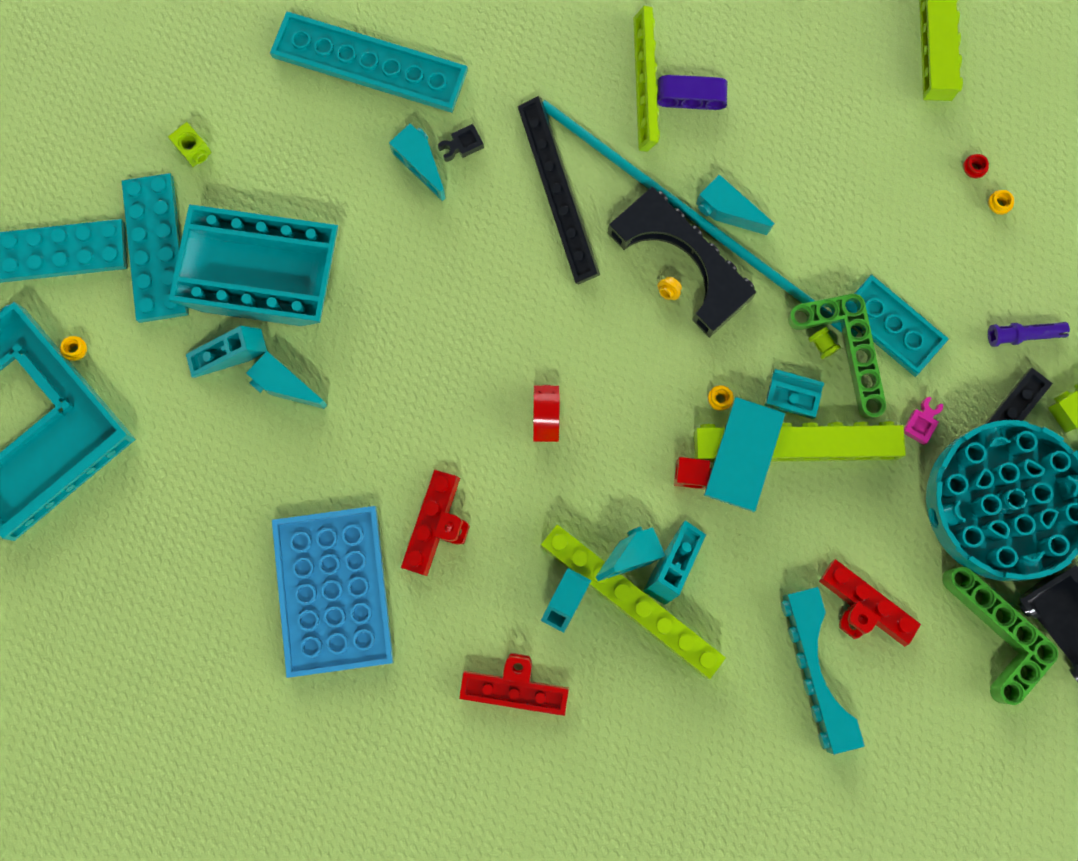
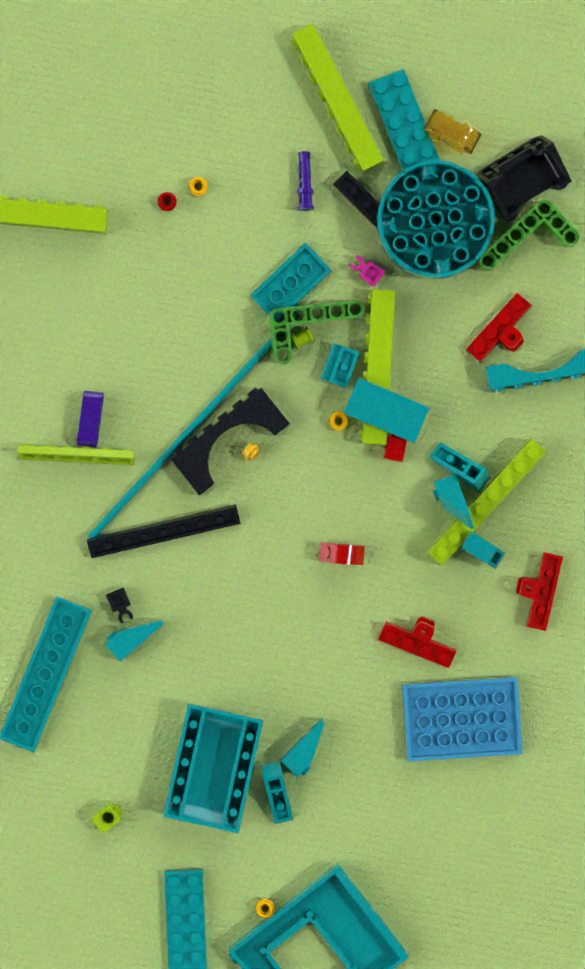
camera: 85 degrees left, 10 degrees up
teal plate [122,173,189,323] -> none
teal slope [696,175,775,235] -> none

